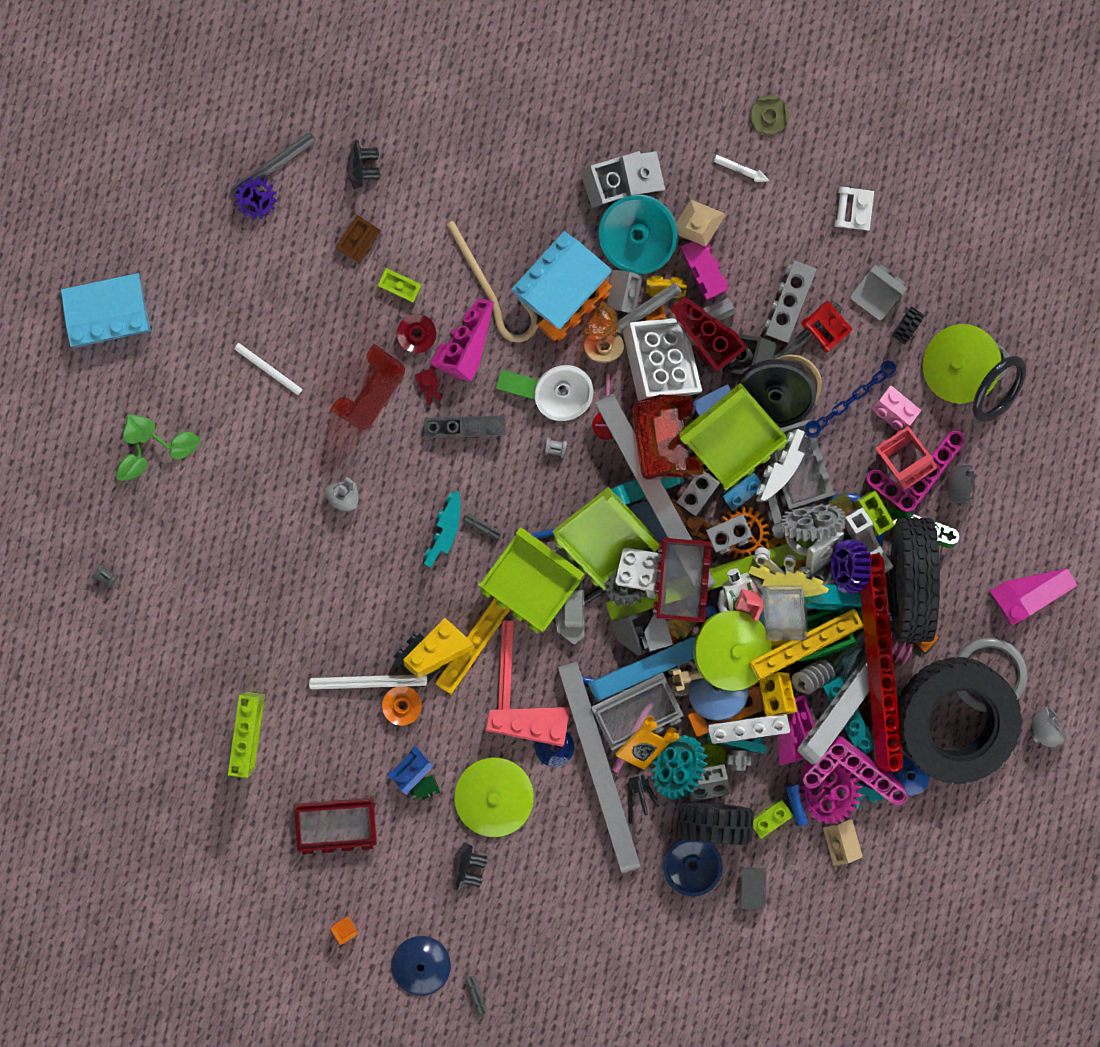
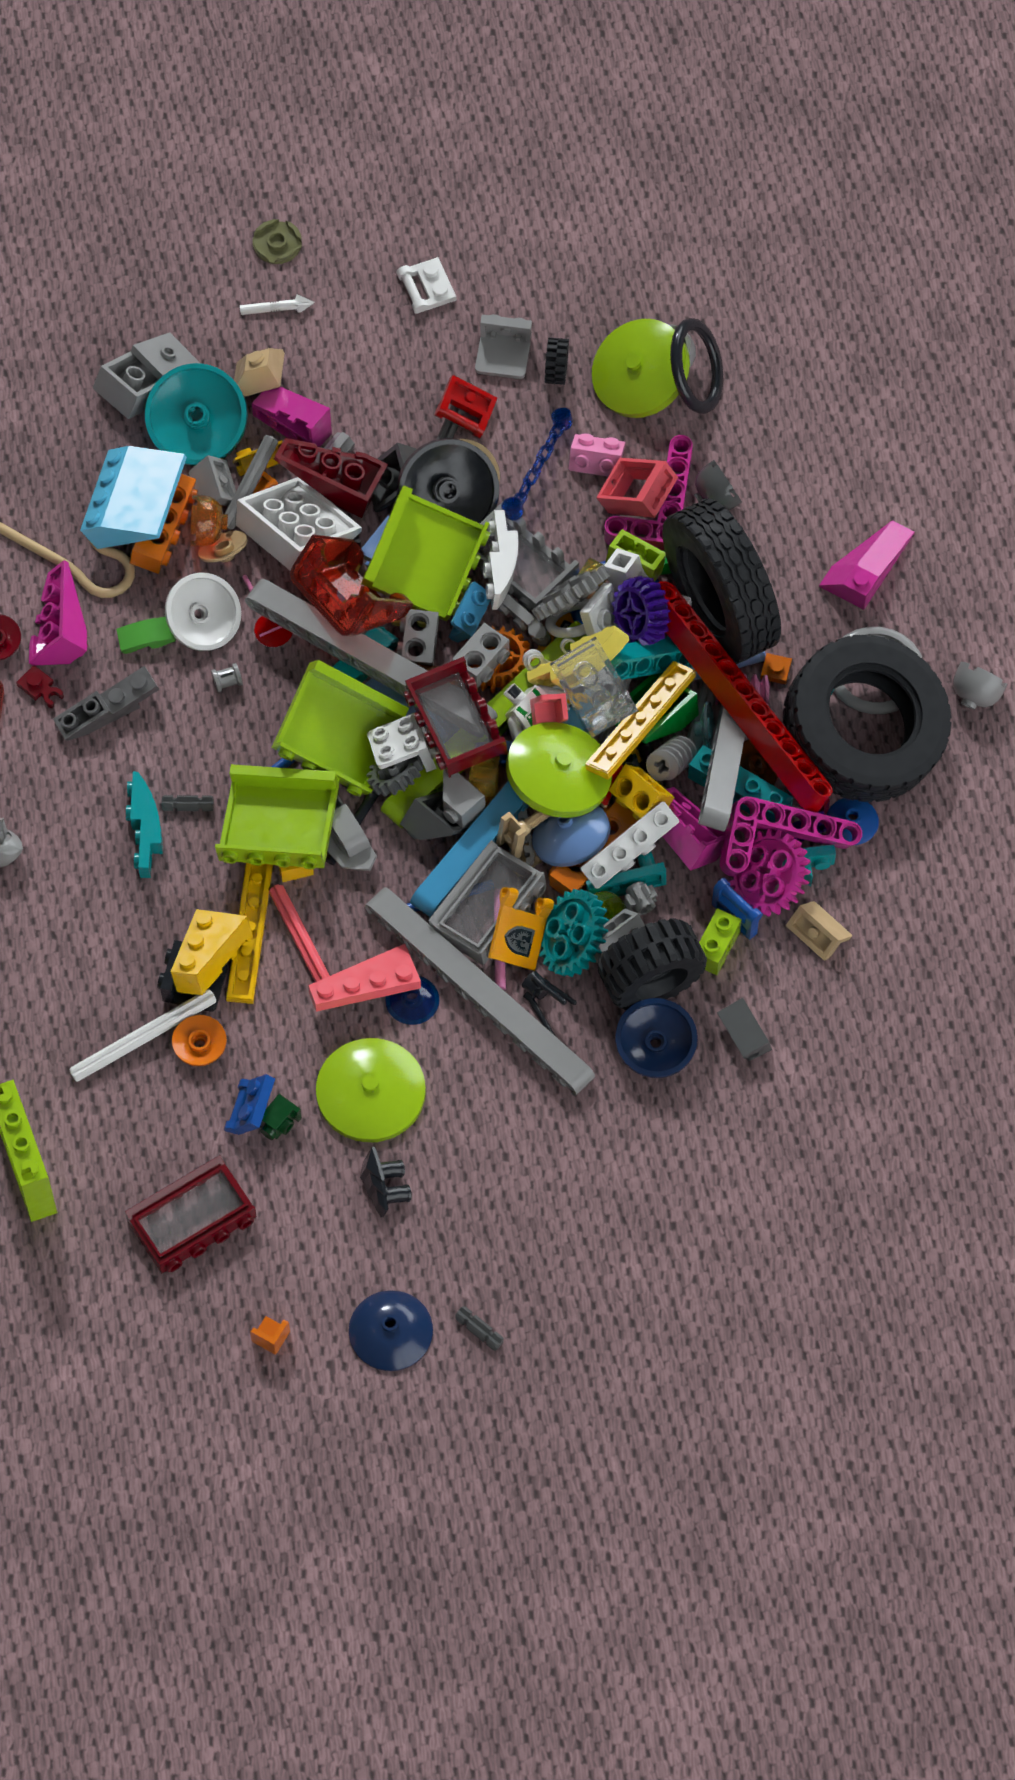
camera: 30 degrees left, 25 degrees down
light grey brick [763,260,816,344] -> none

